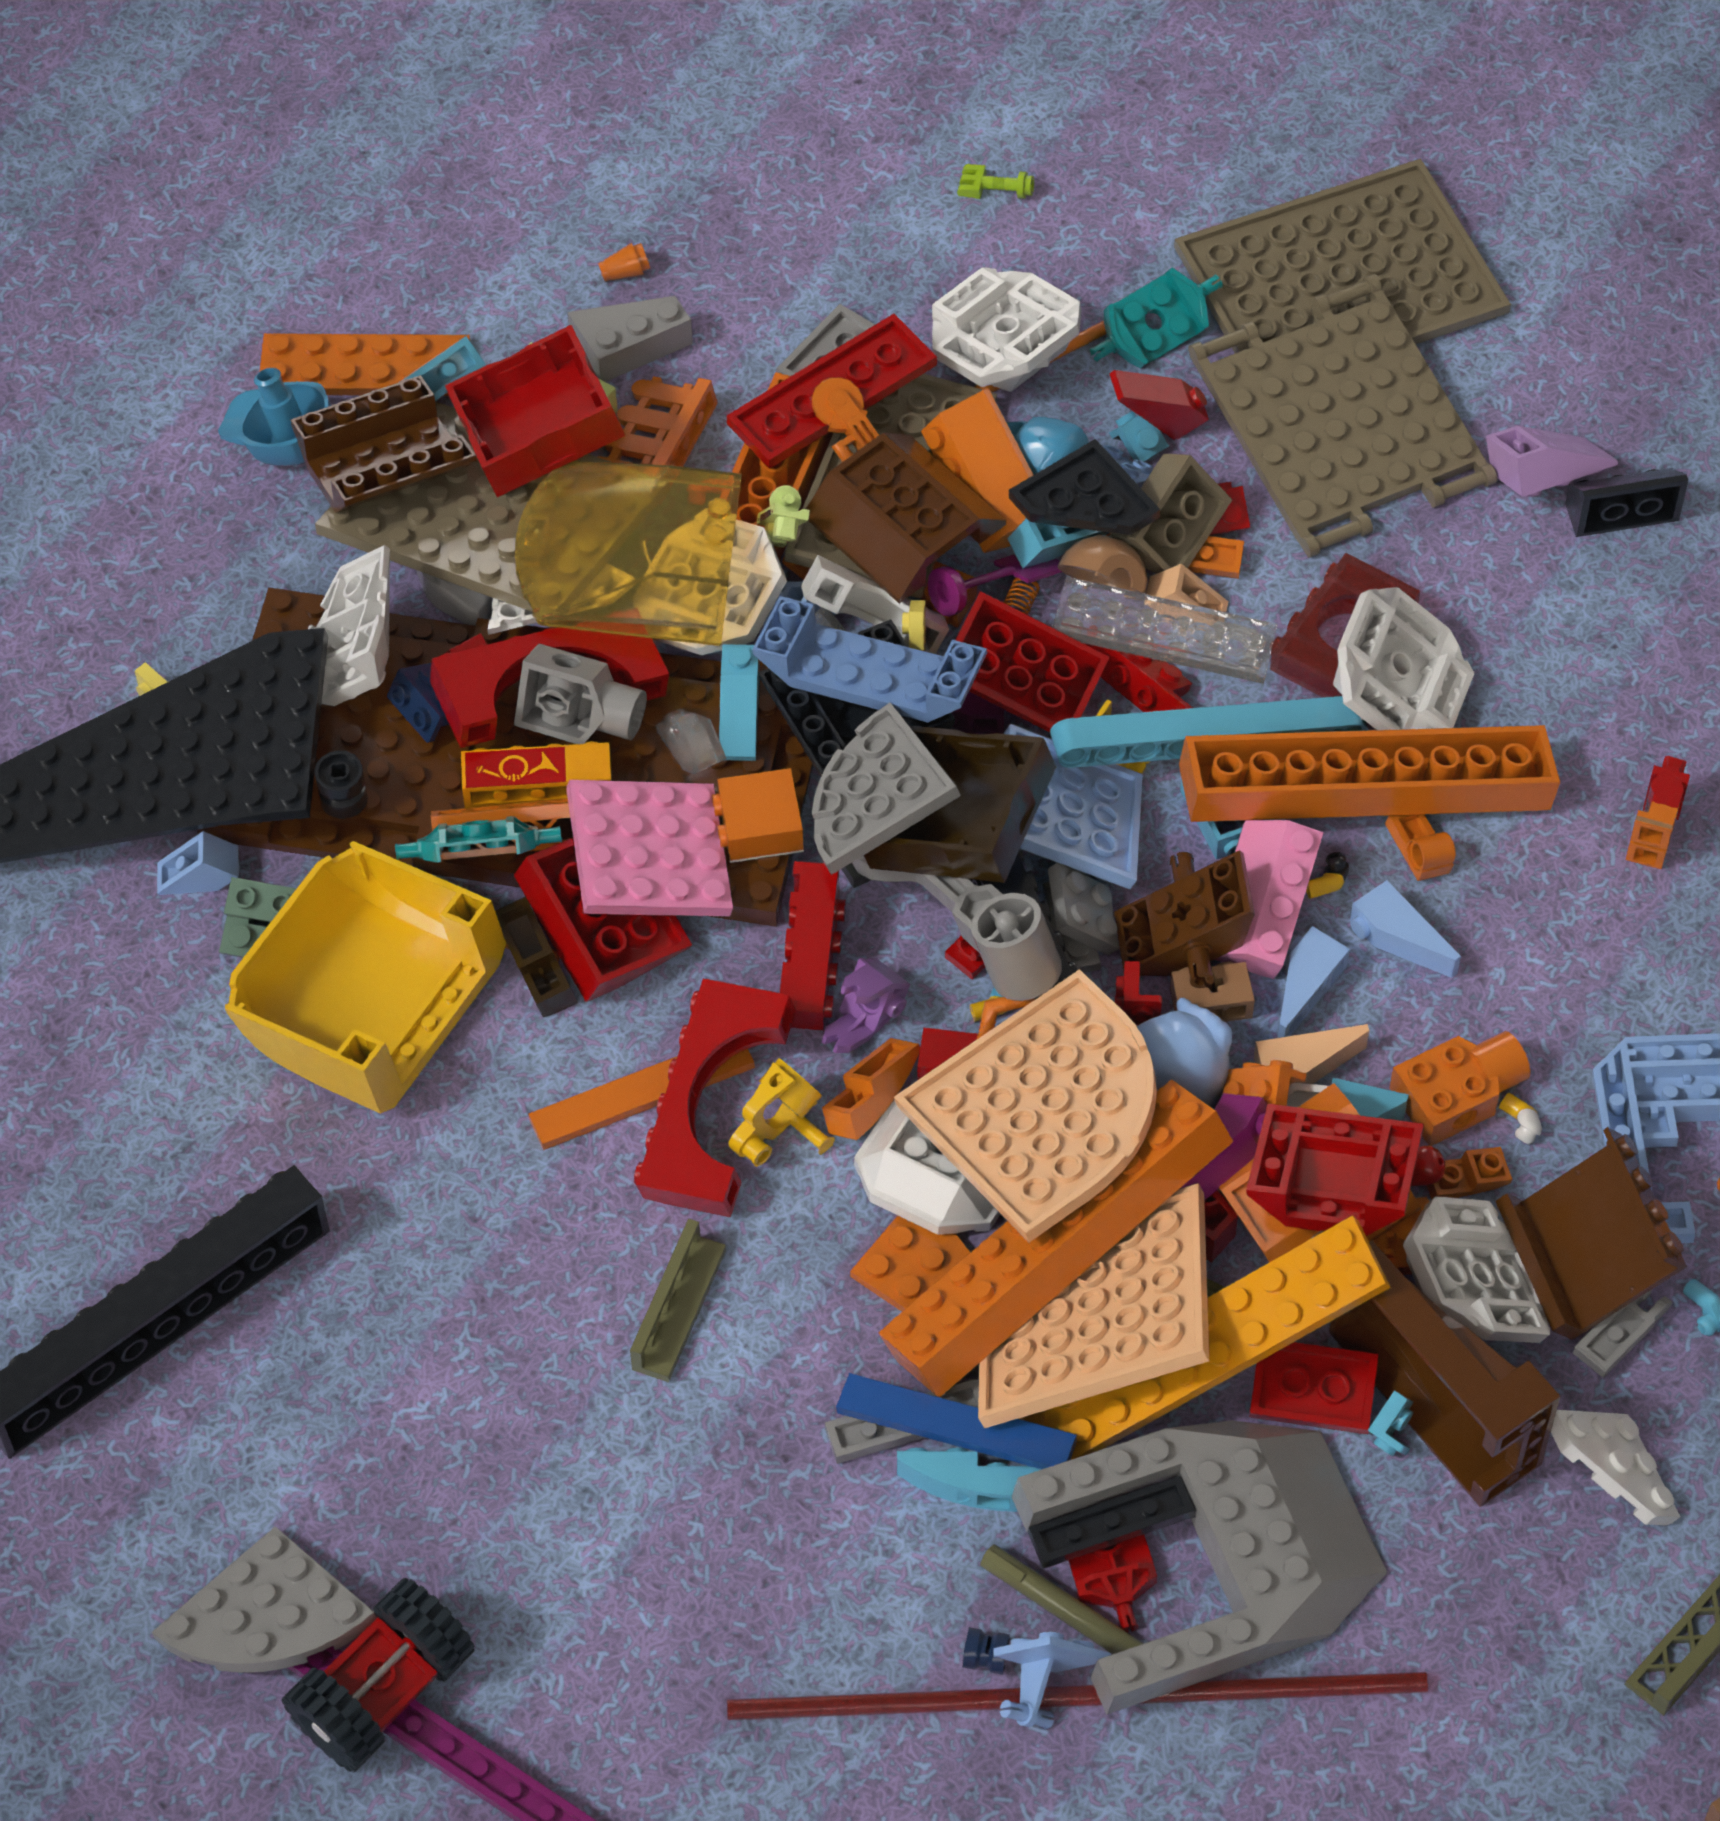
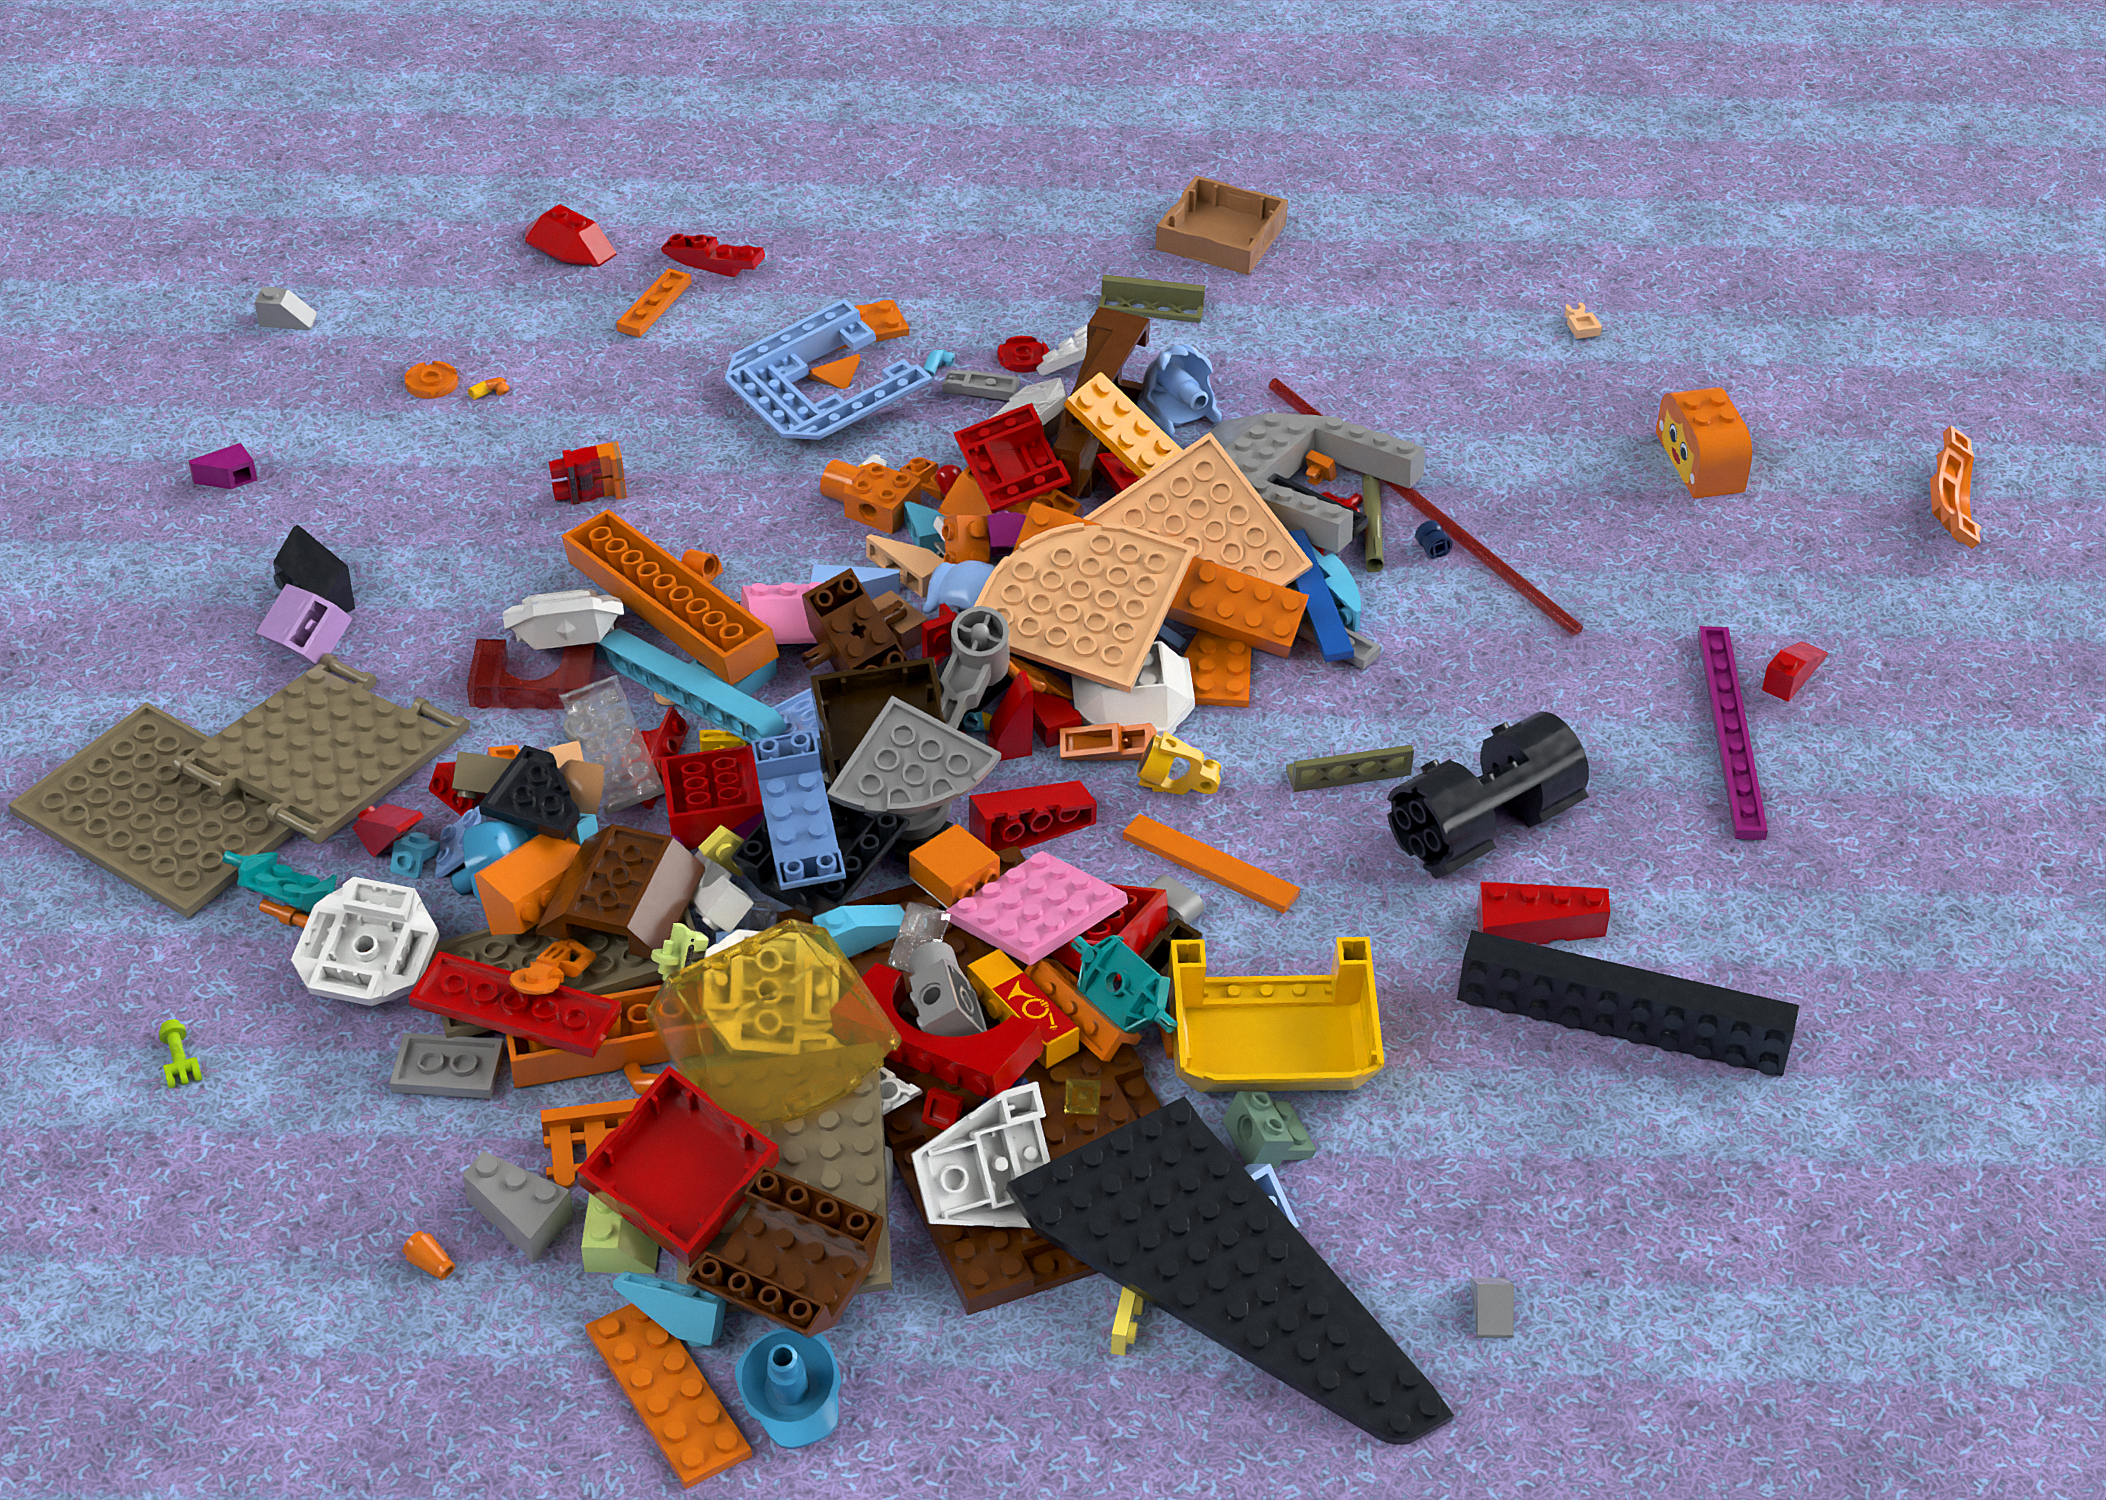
camera: 125 degrees left, 15 degrees down
light grey plate [152,1527,377,1673] -> none
black plate [282,1578,475,1773] -> none
black wheel [314,750,368,819] -> none
red arch [634,978,796,1218] -> none
medium lavender piece [821,957,910,1053] -> none
light blue plate [993,1632,1111,1729] -> none
light blue slope [1350,880,1461,978] -> none
reddish brown panel [1495,1127,1687,1340] -> none
none -> red slope [985,670,1033,761]
none -> red tile [997,335,1049,373]
none -> clear yellow slope [1065,1078,1101,1115]
none -> light blue piece [1137,344,1222,437]
none -> light grey beam [1147,875,1205,925]
none -> orange tile [1305,449,1338,486]
none -> black cylinder [1387,711,1589,879]
none -> red wedge [1477,882,1611,945]

